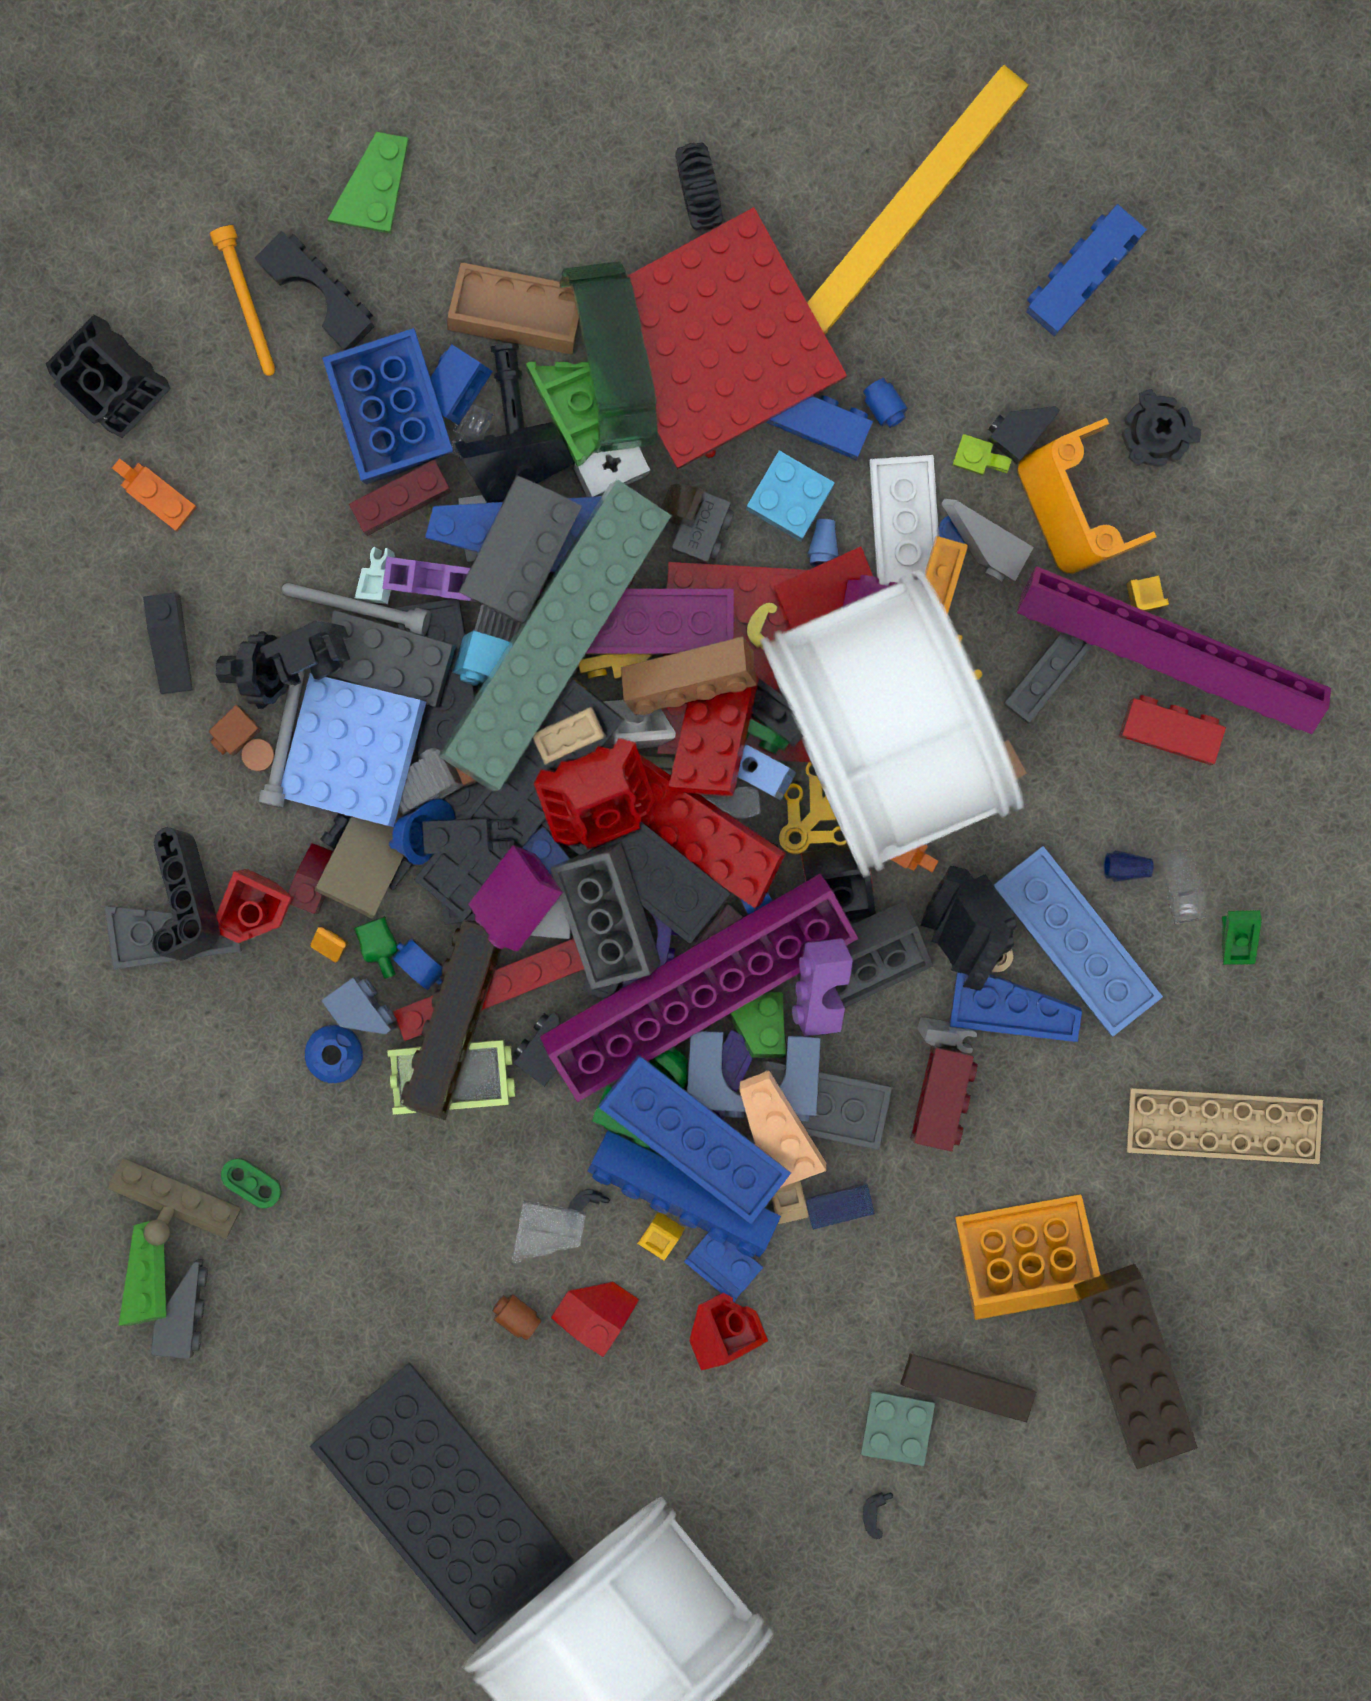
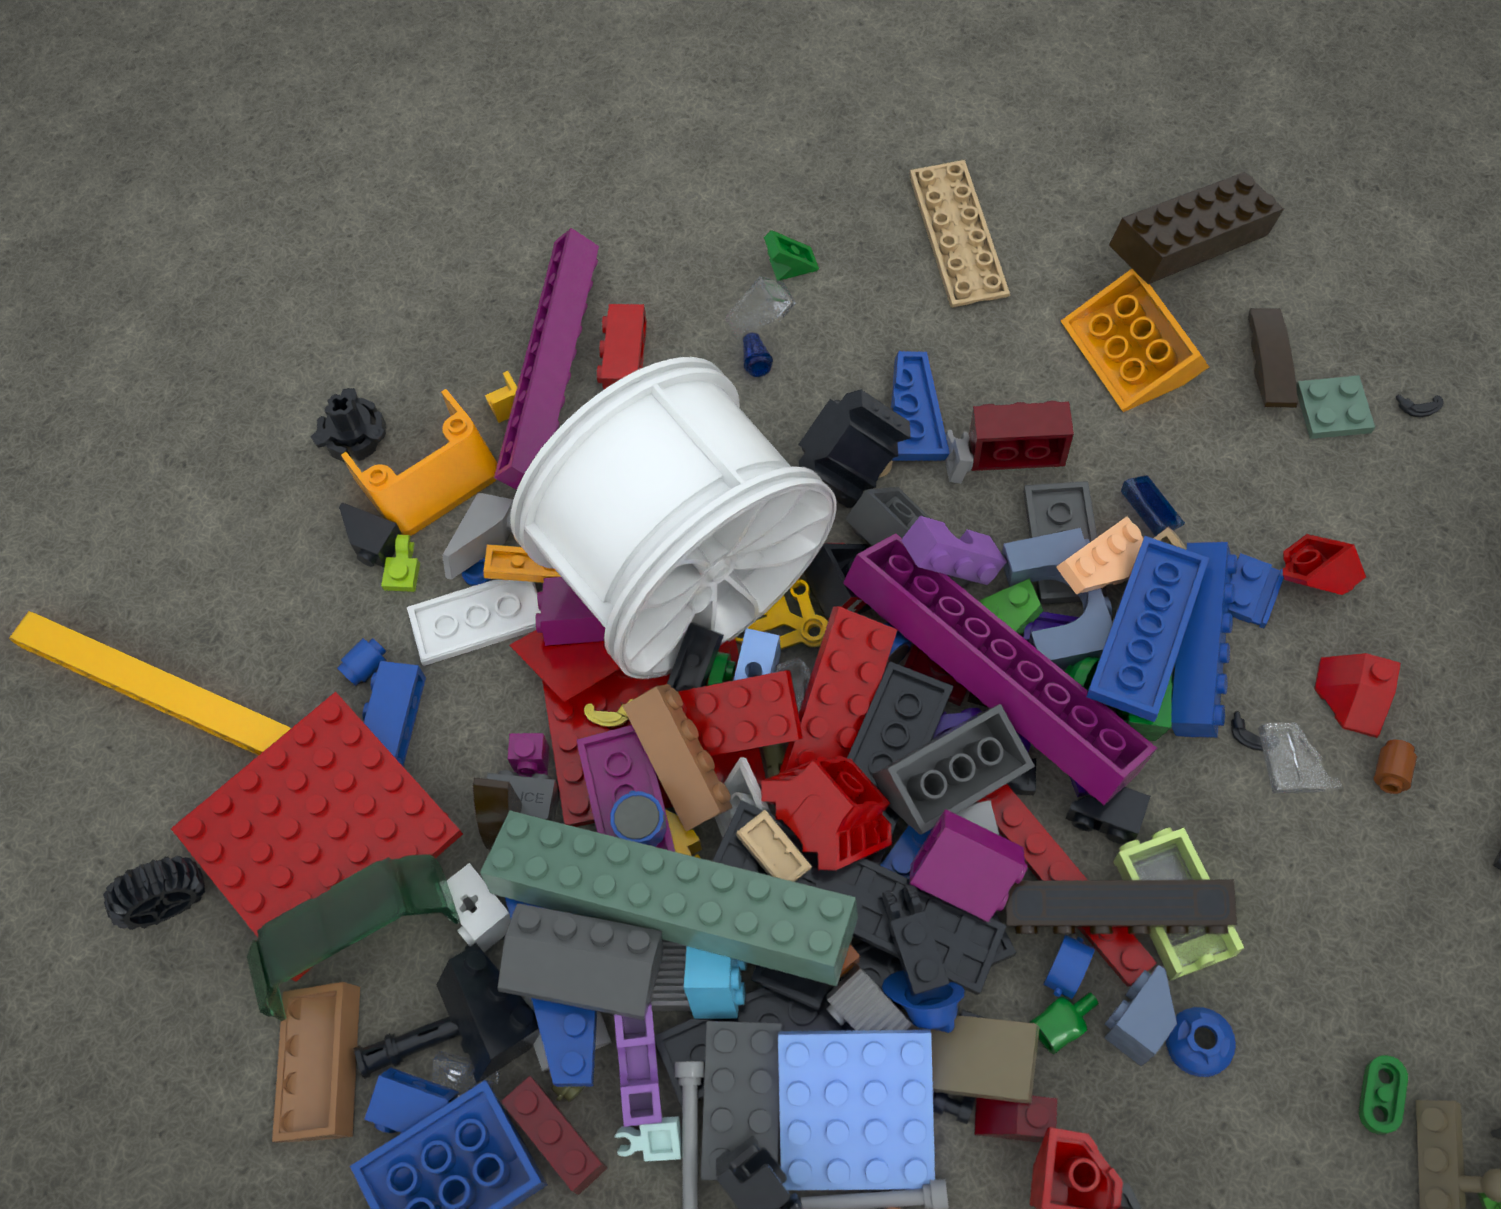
camera: 105 degrees left, 25 degrees down
light orange slope [311,927,349,962] -> none
bright green wing [526,362,623,467] -> none
yellow slope [637,1212,685,1261] -> none
medium azure brick [746,450,835,542] -> none
medium blue cone [807,519,839,567] -> none
medium blue plate [993,846,1163,1037] -> none
blue wedge [1026,204,1147,337] -> none
none -> magenta brick [507,733,550,777]
none -> pearl dark grey piece [610,790,667,847]

